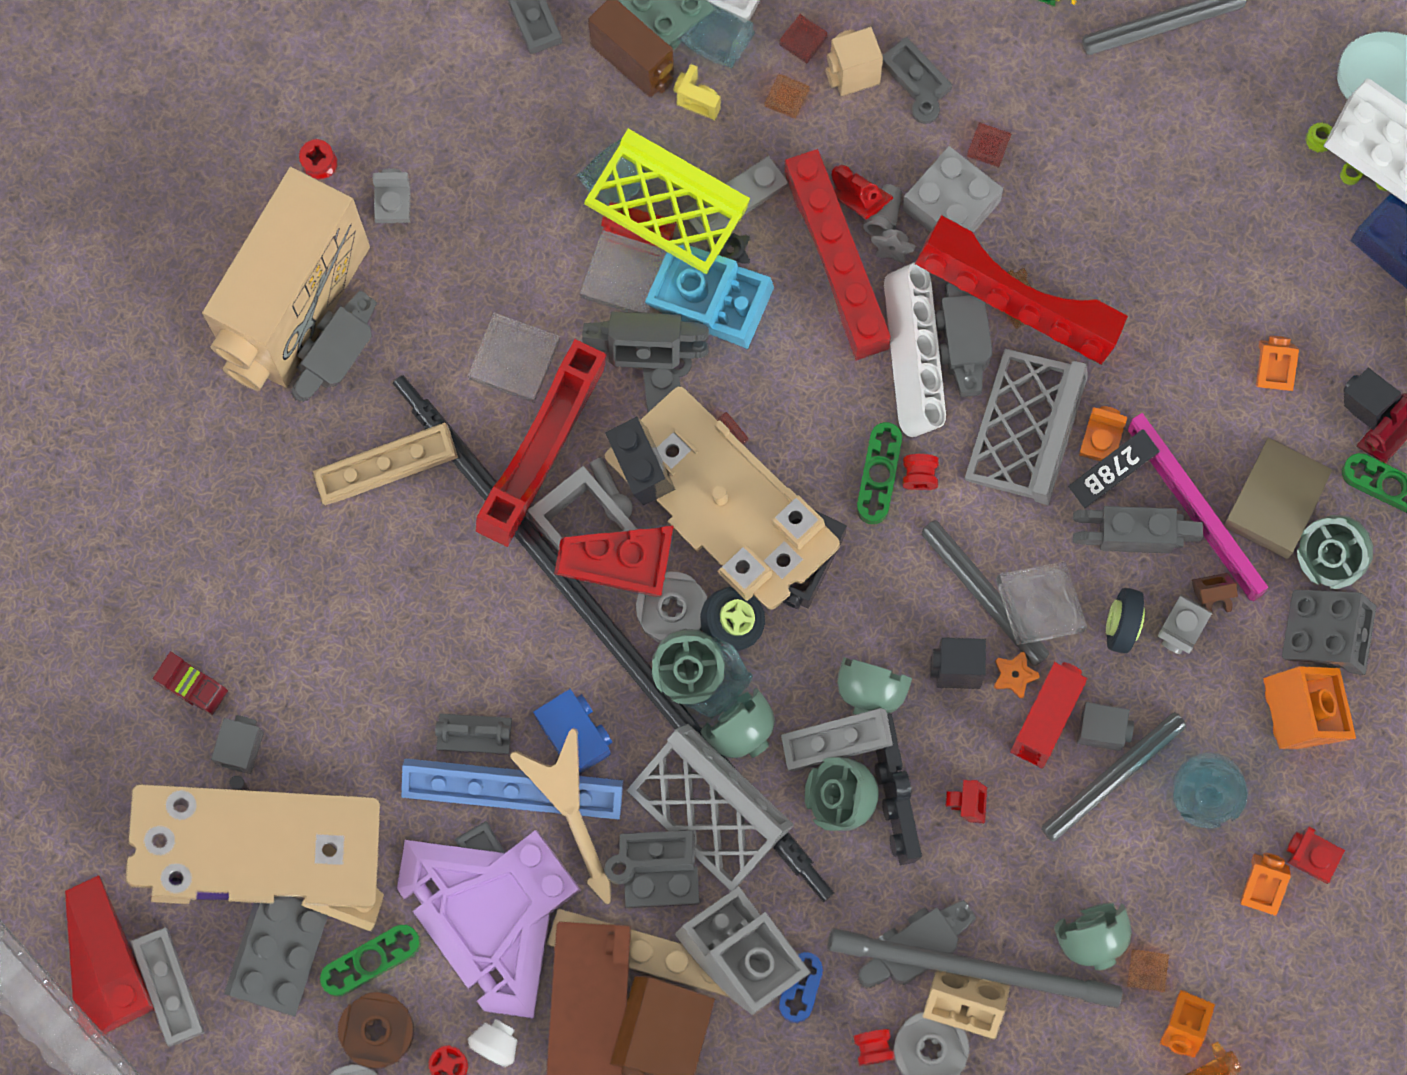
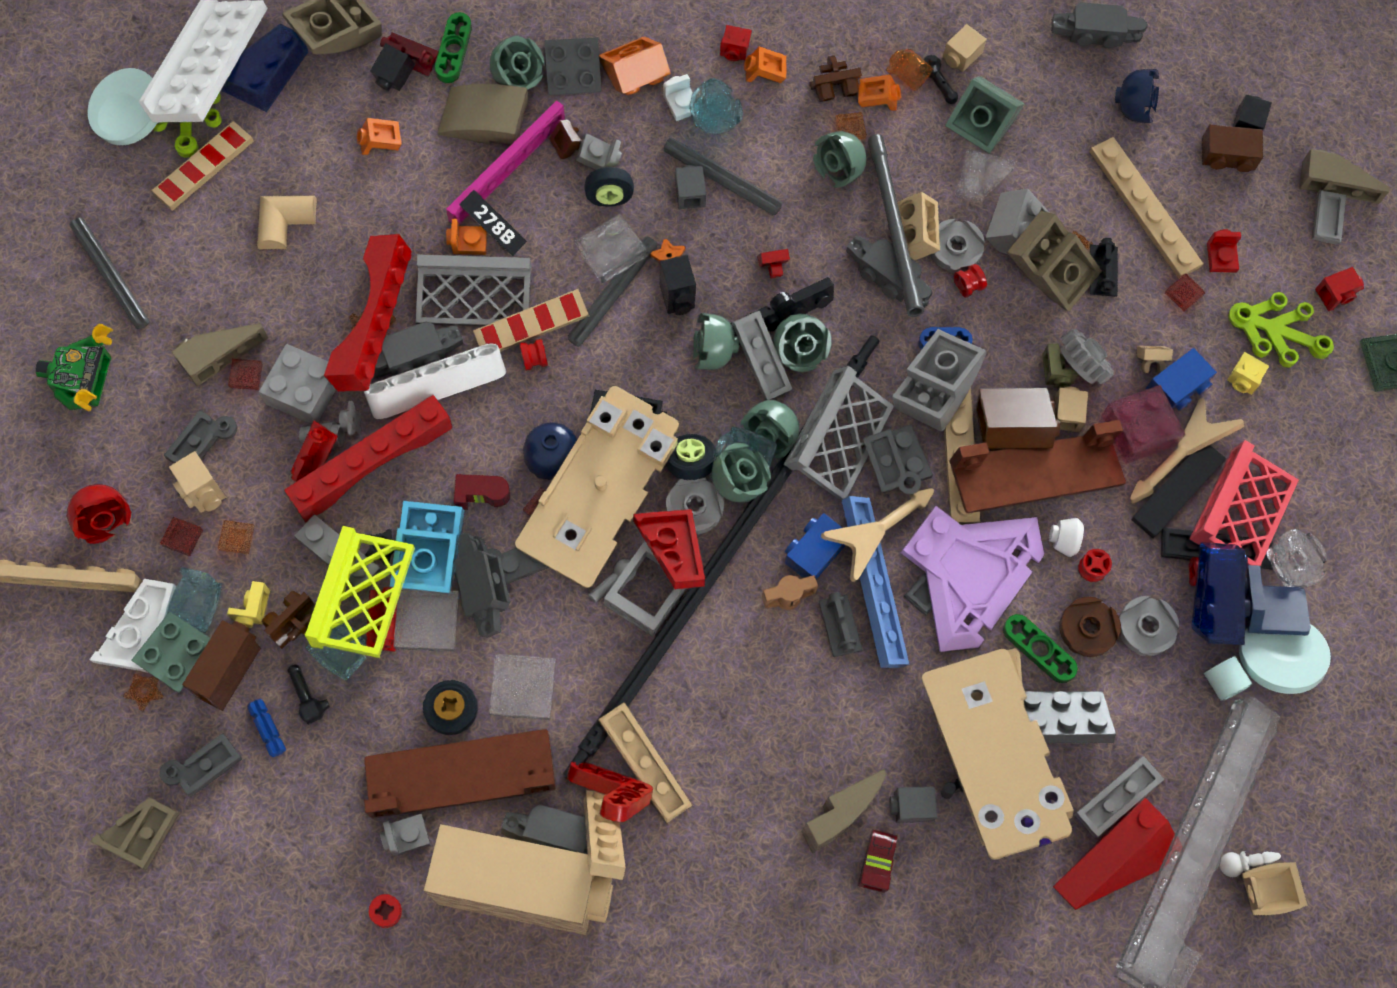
camera: 115 degrees left, 5 degrees down
red arch [475,339,607,547] -> none
black brick [605,417,676,505] -> none
green beam [857,422,902,524] -> none
red window [1010,662,1088,769] -> none
dark grey hinge [1073,506,1203,553] -> none
none -> tan tile [151,121,254,211]
none -> dark tan slope [172,323,268,387]
none -> blue axle [247,699,286,757]
none -> tan brick [257,196,317,249]
none -> reddish brown hips [262,591,315,649]
none -> black piece [287,664,330,725]
none -> copper bracket [364,729,556,819]
none -> black wheel [423,680,478,735]
none -> dark red leg [454,474,511,510]
none -> tile [473,289,589,352]
none -> dark blue cylinder [523,422,577,480]
none -> red beam [567,761,654,822]
none -> tan plate [584,790,626,880]
none -> white bracket [663,74,701,121]
none -> medium nougat piece [761,575,818,610]
none -> dark tan slope [801,769,887,853]
none -> reddish brown hips [809,55,862,102]

